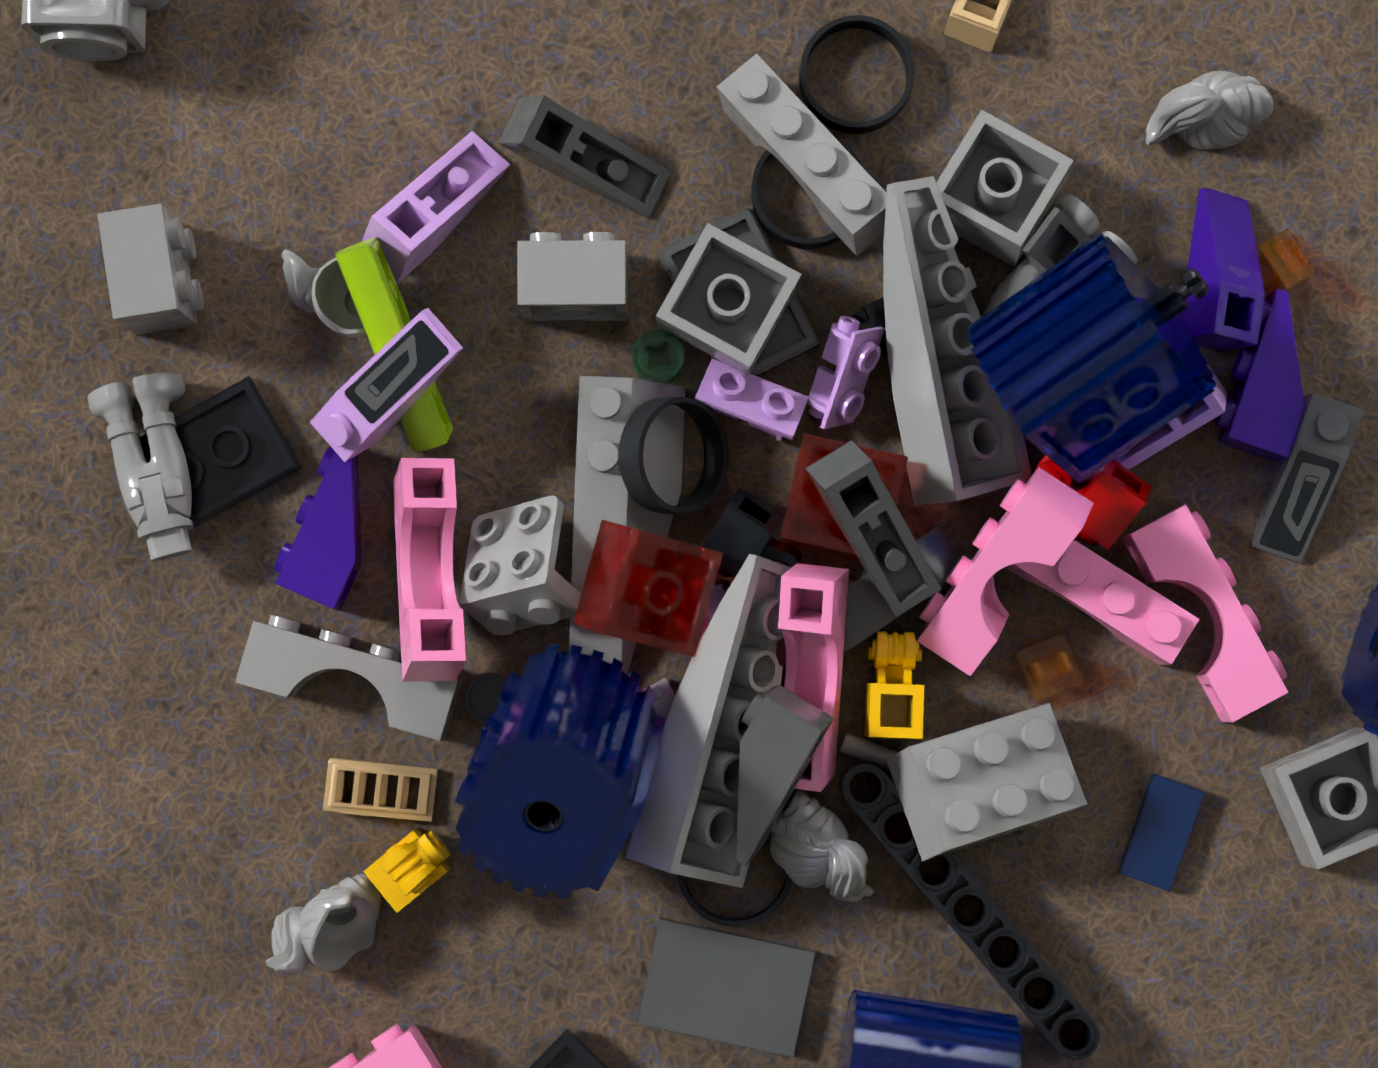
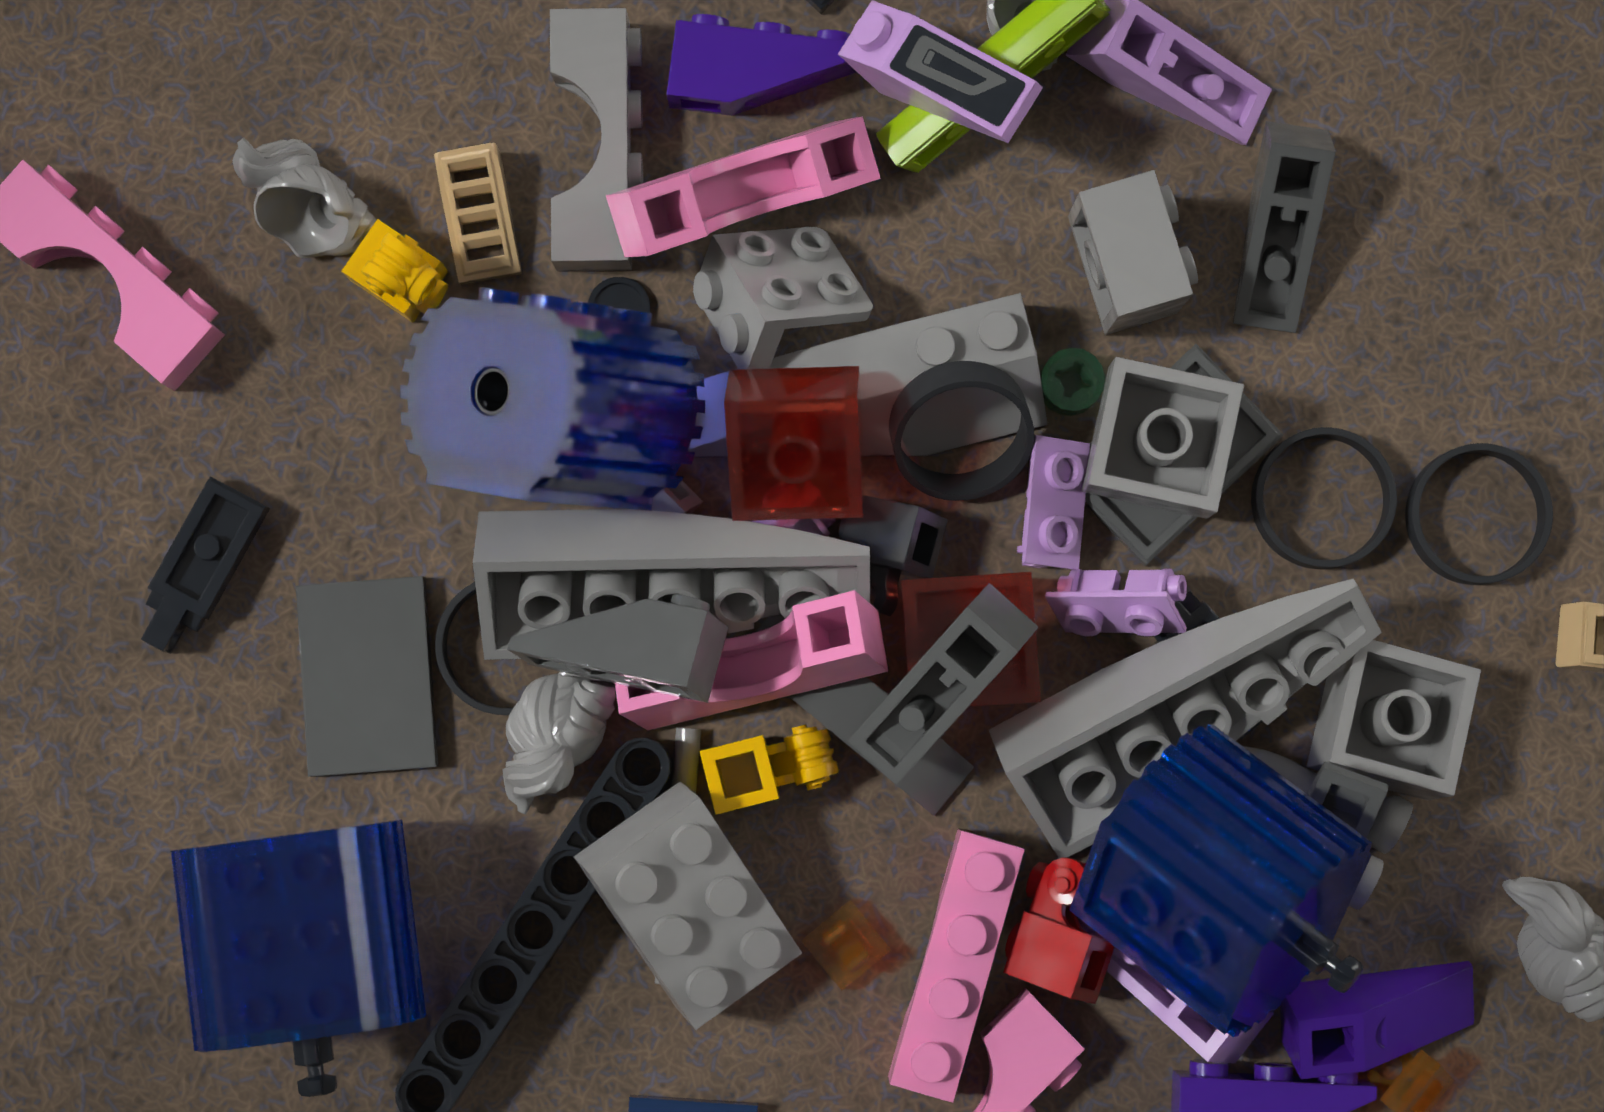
camera: 80 degrees right, 0 degrees up
light grey arch [716,53,886,256] -> none
bright pink arch [917,467,1094,676] -> none

